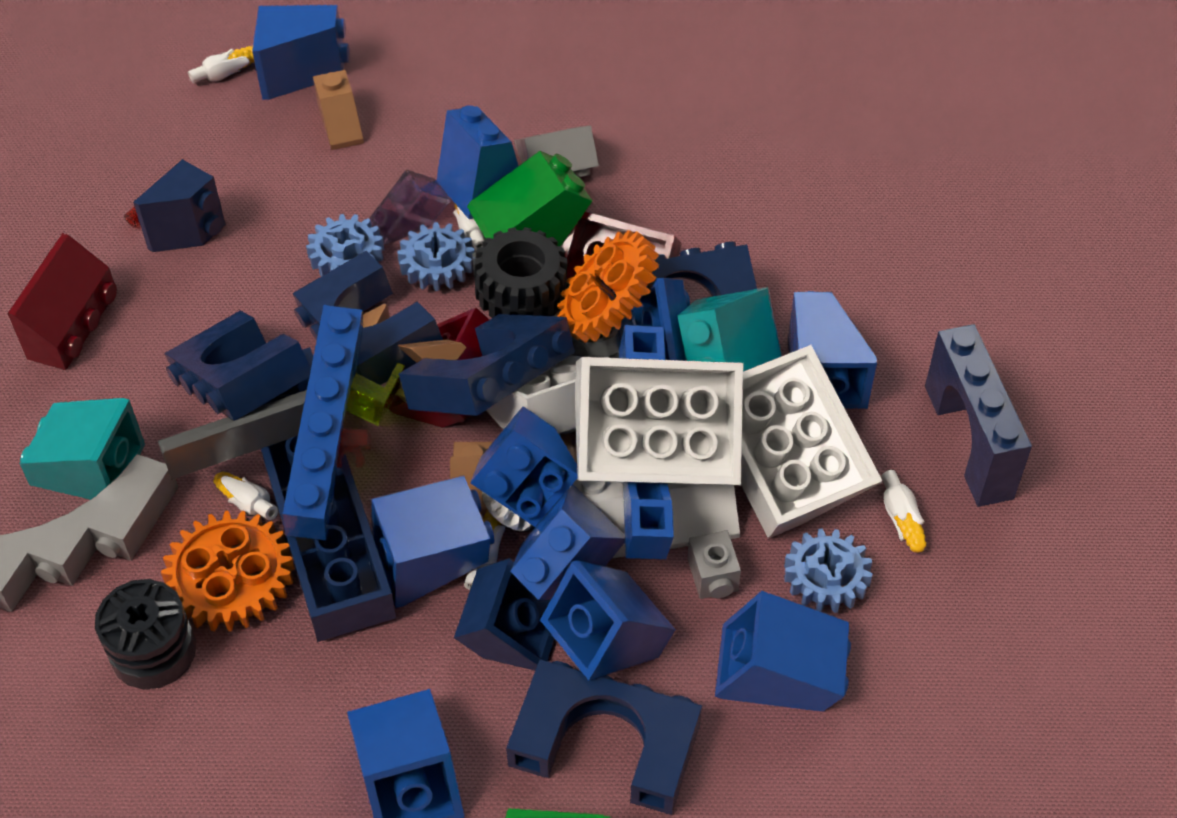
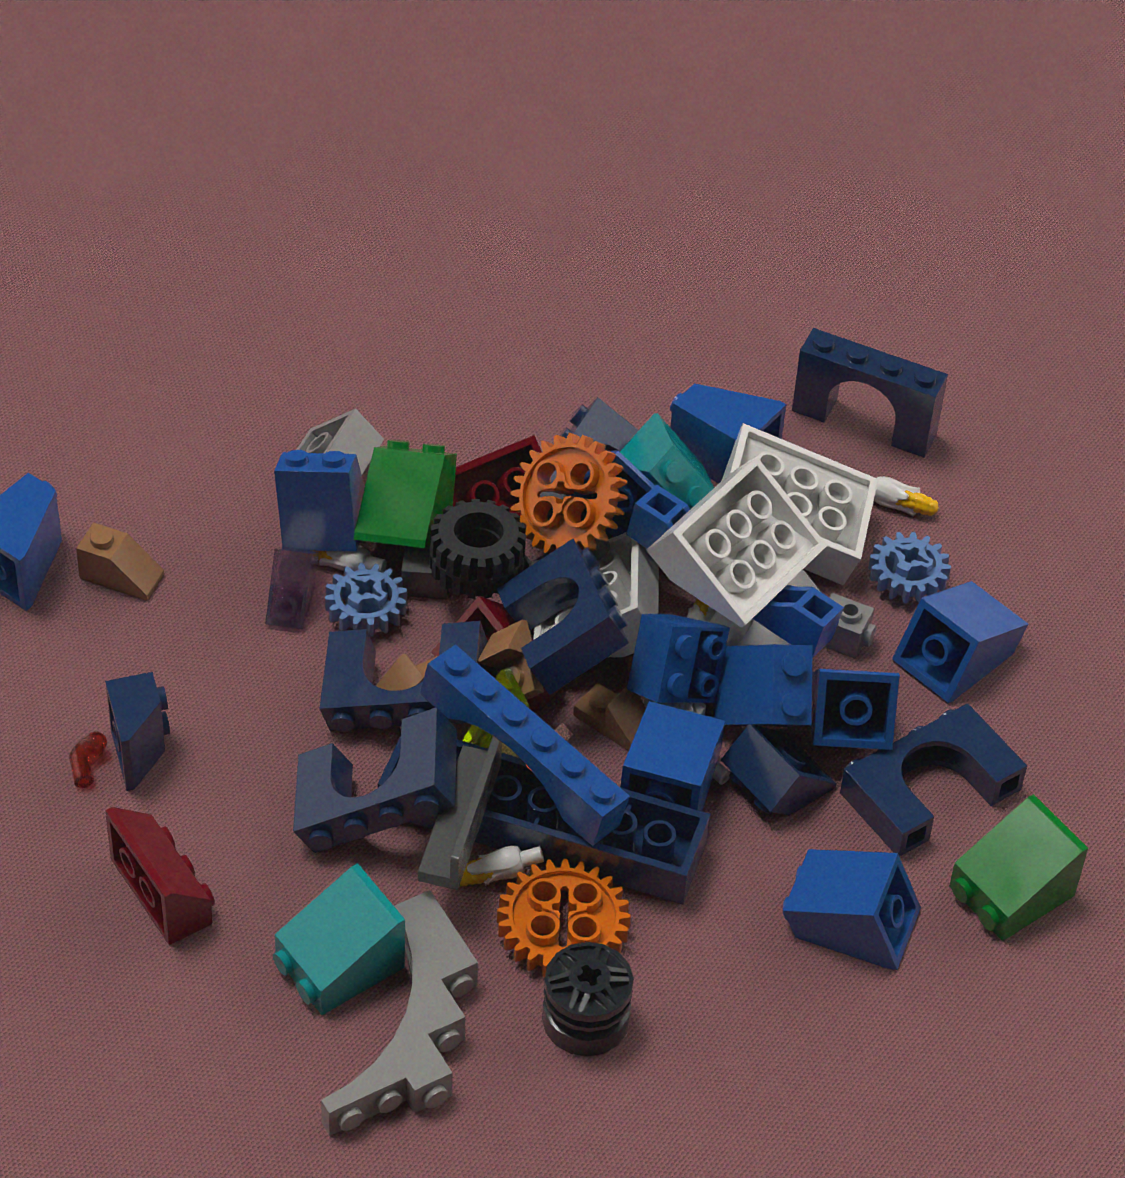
camera: 55 degrees left, 5 degrees down
medium blue gear [306,214,384,276] -> none

